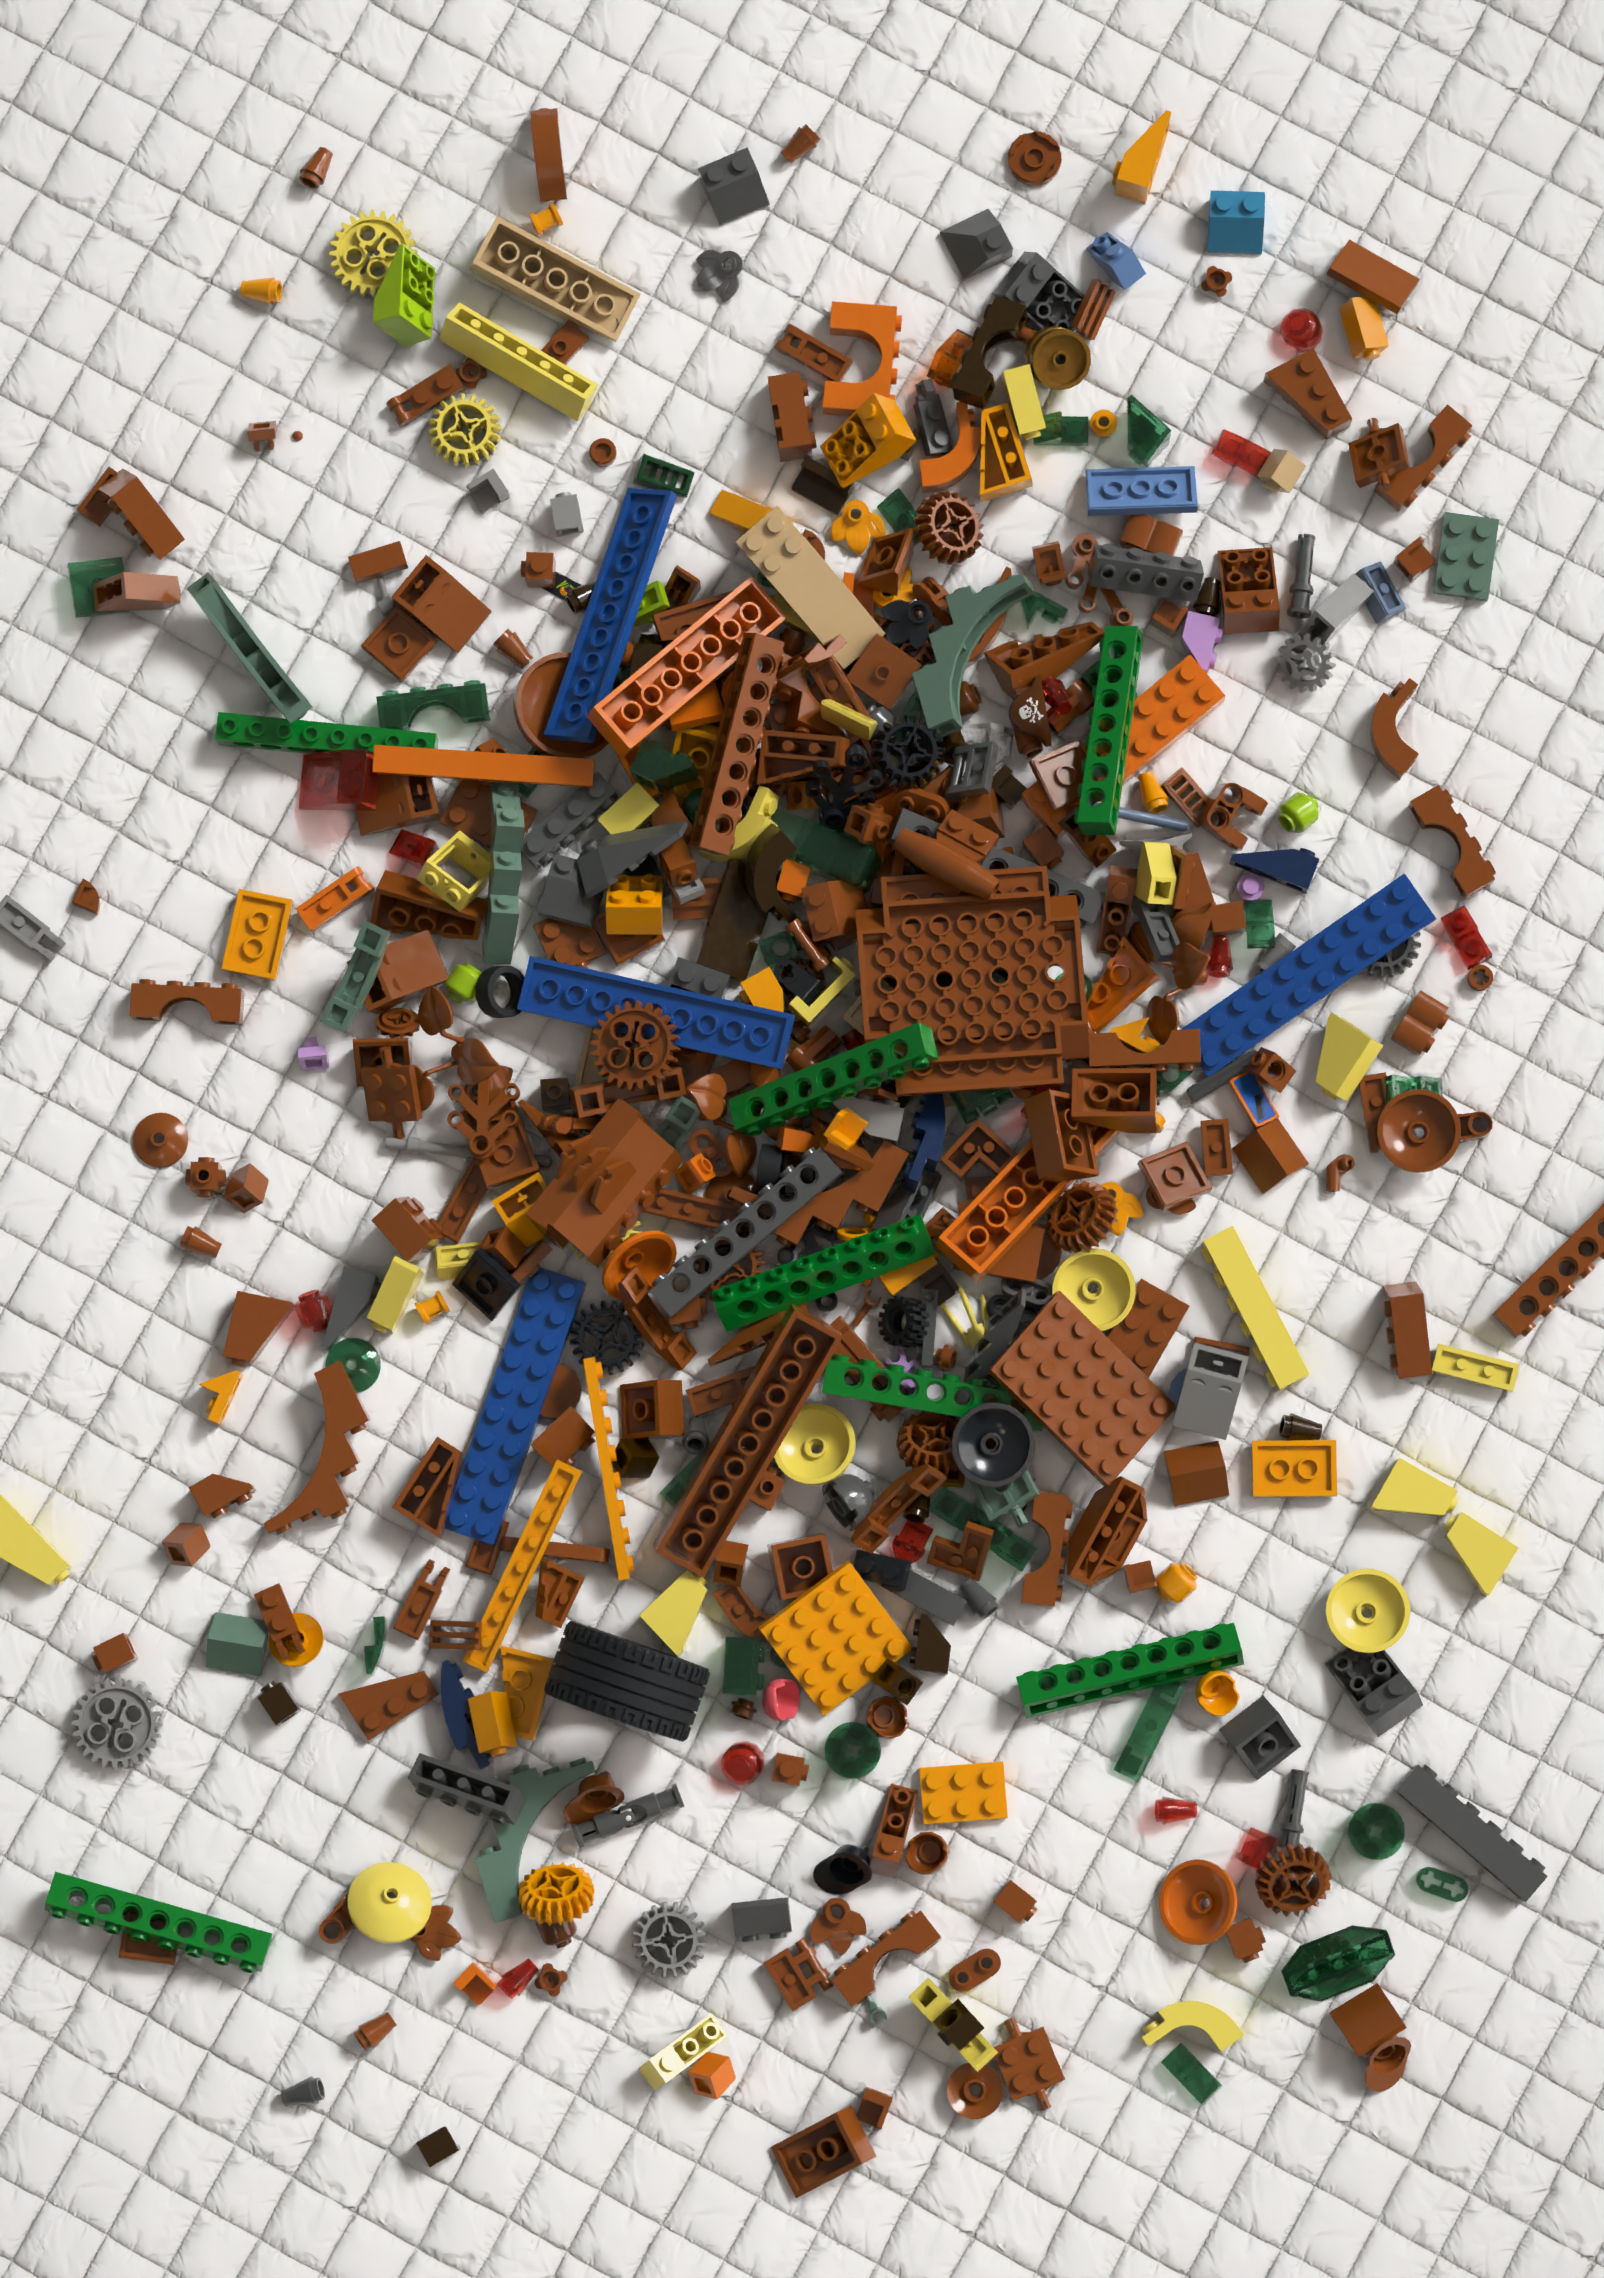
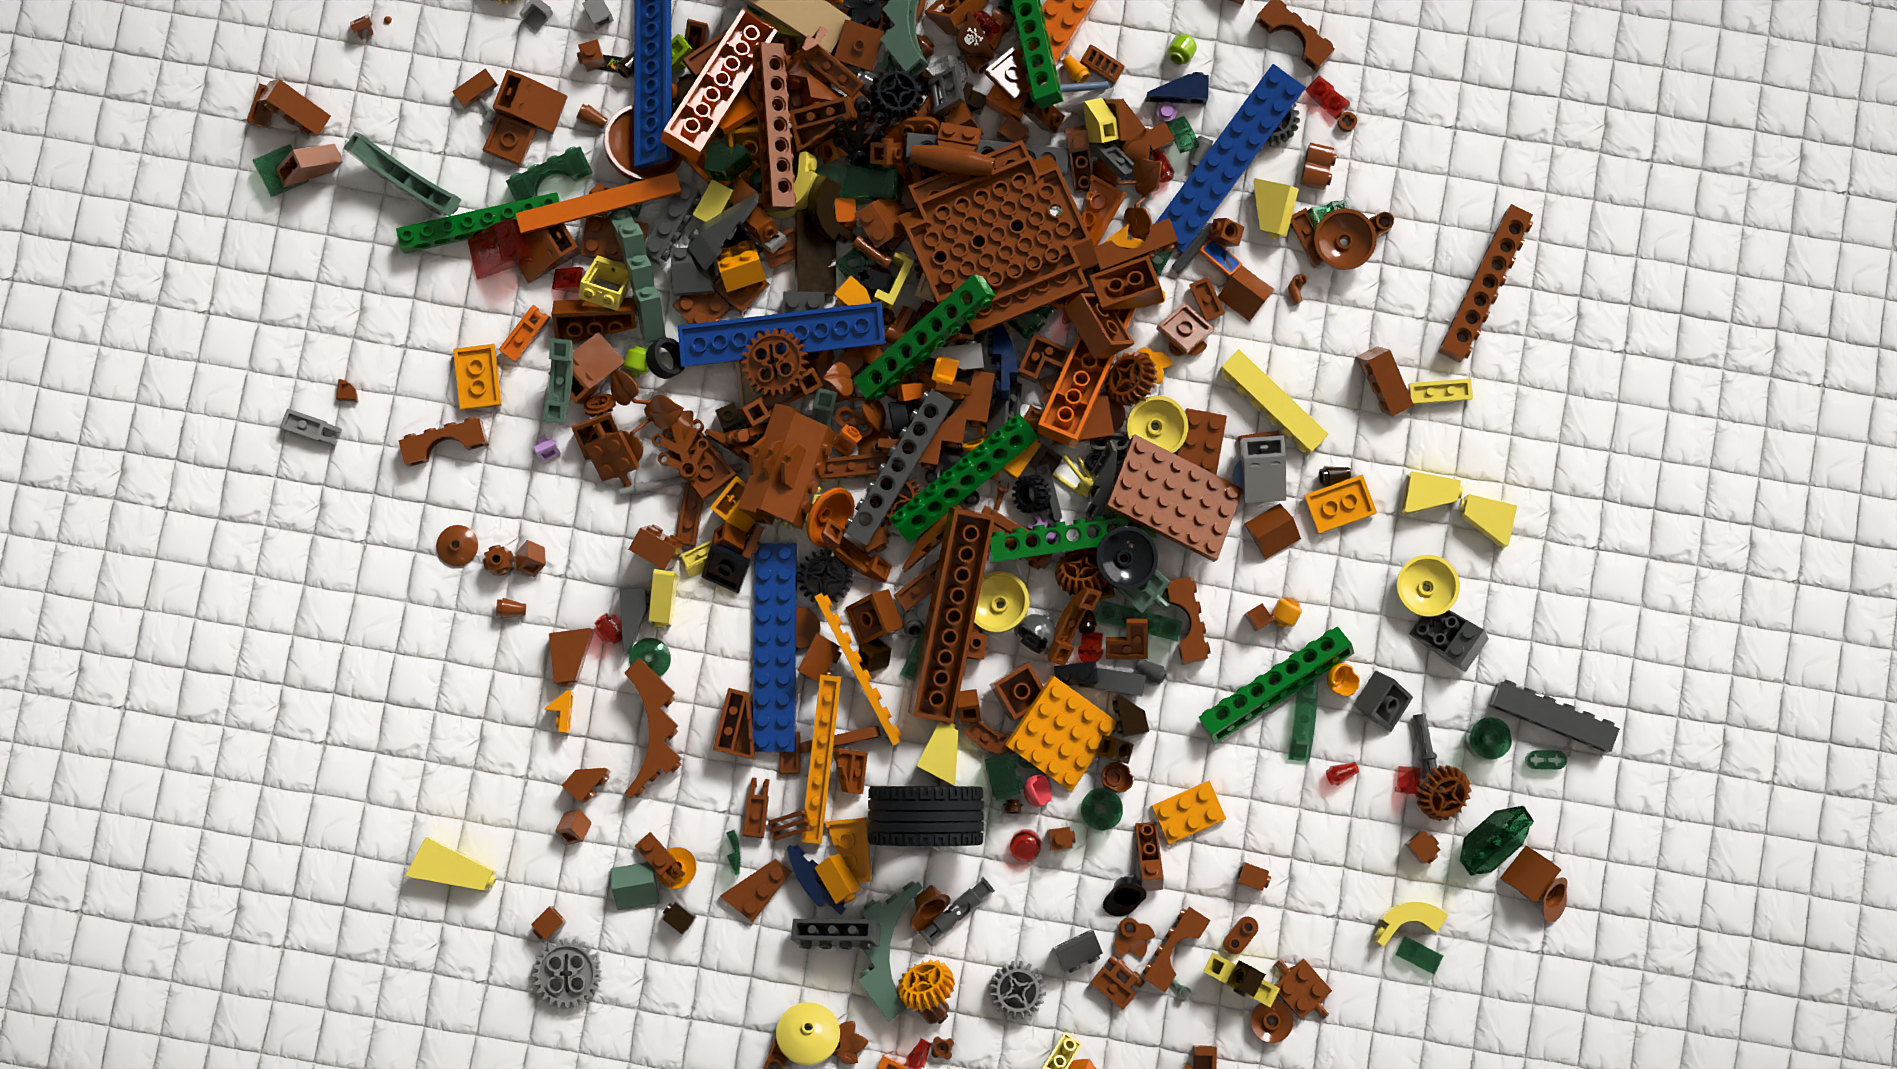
camera: 30 degrees left, 0 degrees up
light orange bush [414,1290,450,1325] -> none
light yellow slope [821,699,878,740] -> none
dark orange hair [905,1832,949,1875] -> none
dark orange plate [934,1344,957,1371] -> none
dark orange wedge [1067,1476,1148,1586] -> none
orange dish [1159,1859,1237,1945] -> none
dark orange piece [1199,783,1268,851] -> none

